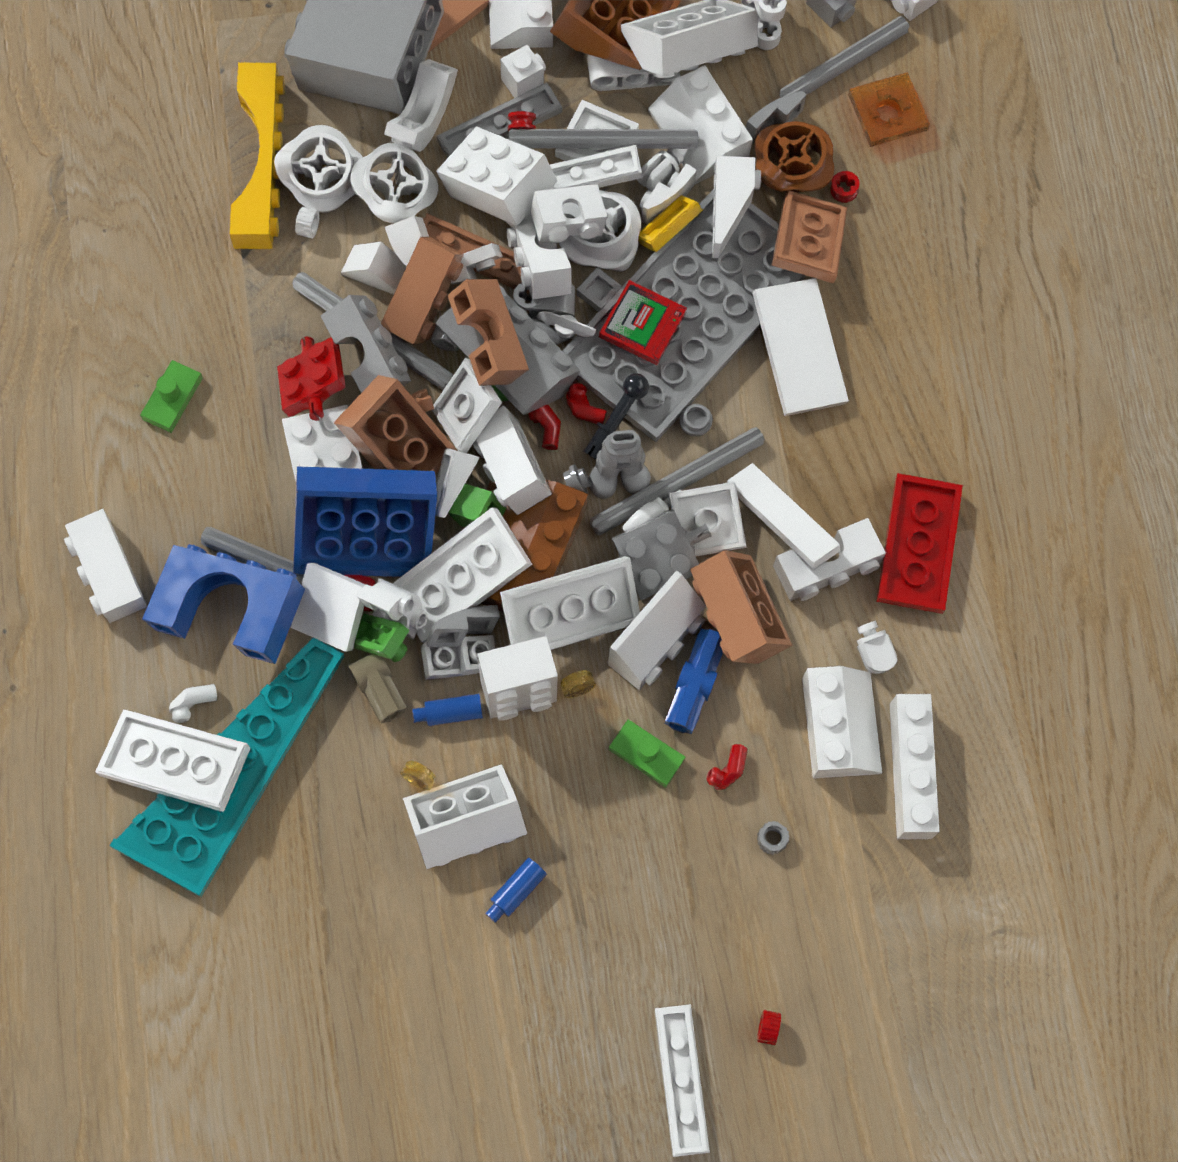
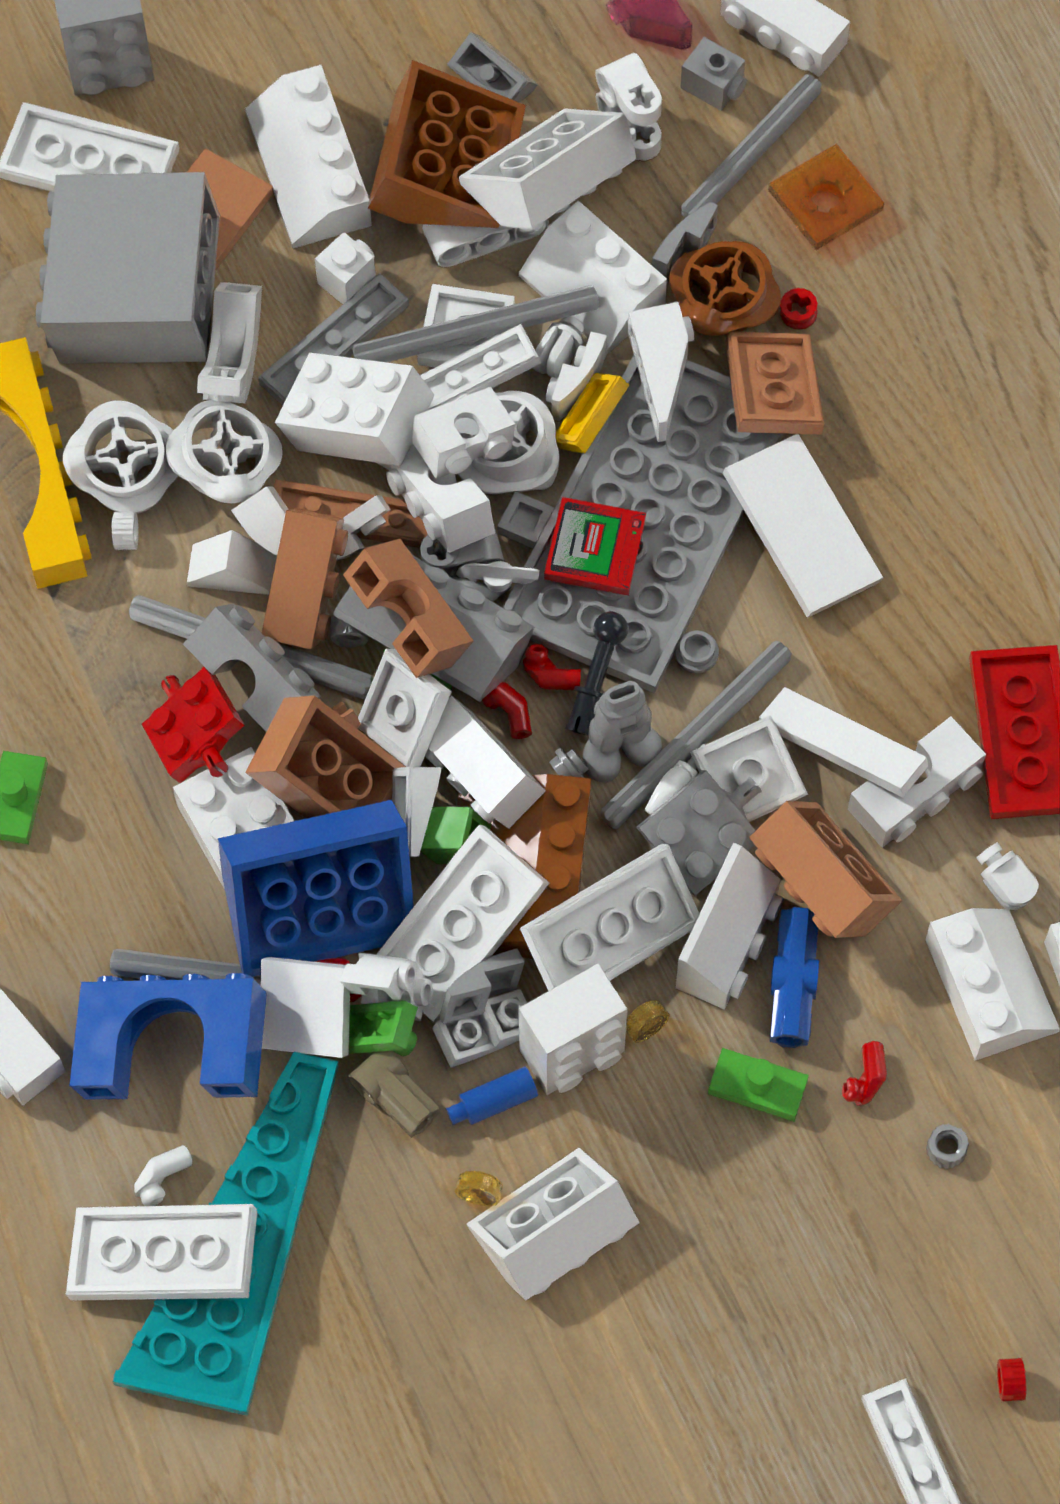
camera: 10 degrees left, 5 degrees down
blue cylinder [485,857,547,923] -> none
red bush [508,111,536,132] -> none

